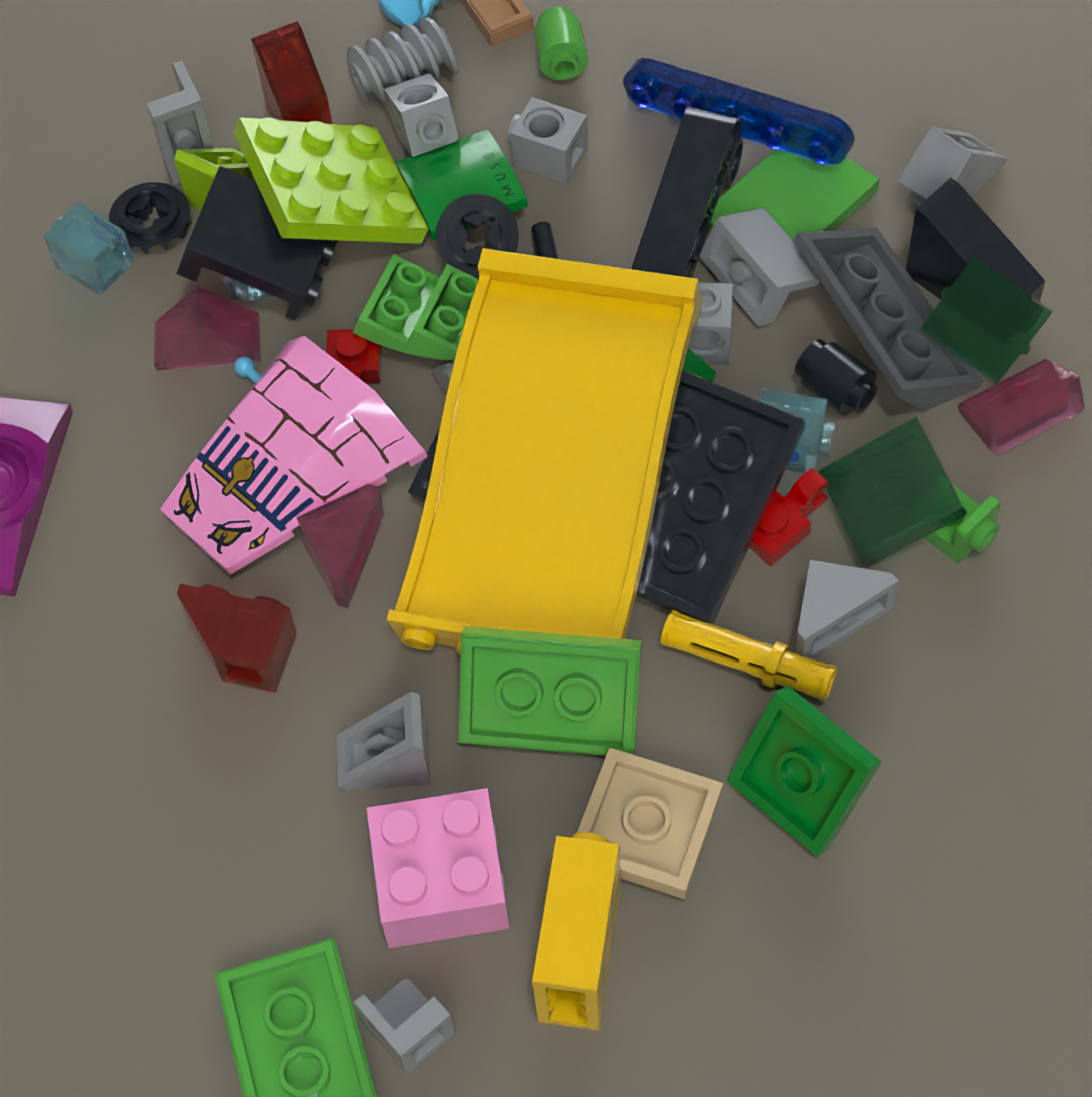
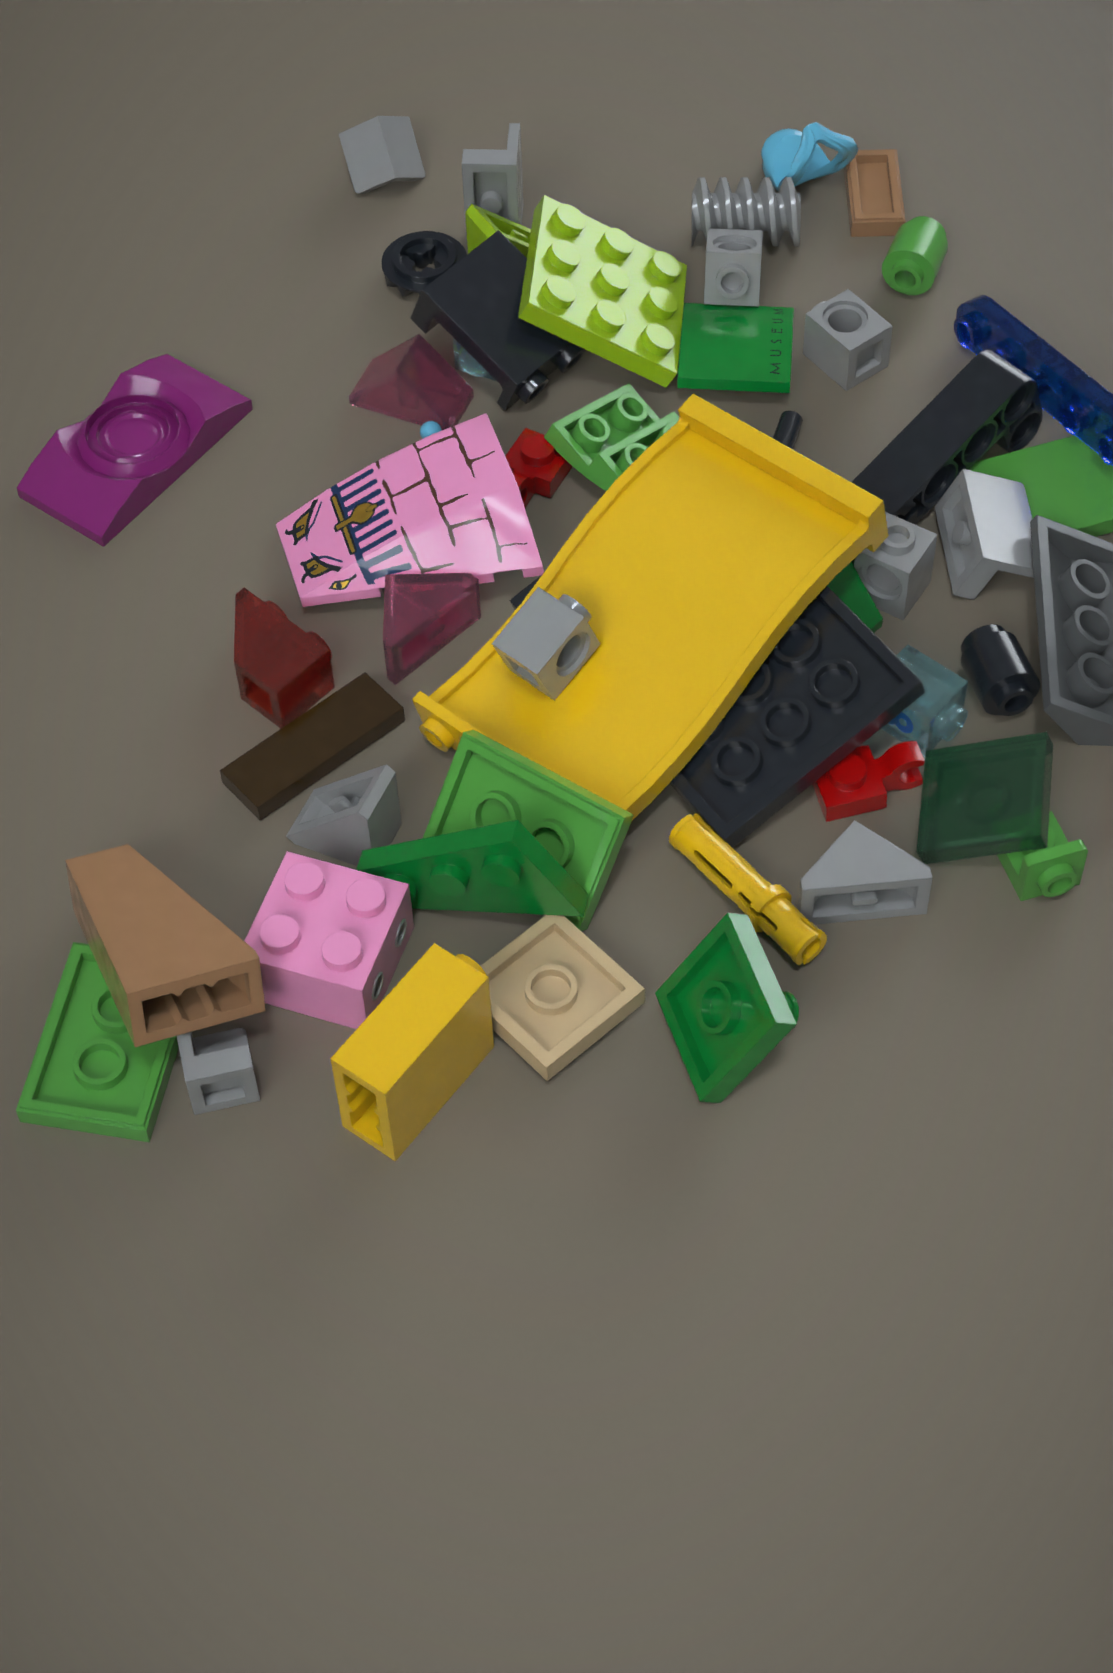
camera: 25 degrees right, 5 degrees down
clear light blue brick [43,202,134,296] -> none
clear red slope [251,21,333,124] -> none
black gear [436,194,519,277] -> none
none -> medium nougat slope [65,844,266,1047]
none -> dark brown tile [220,672,405,820]
none -> light grey panel [339,116,425,194]
none -> green wing [356,819,589,917]
none -> light grey brick [492,587,600,701]

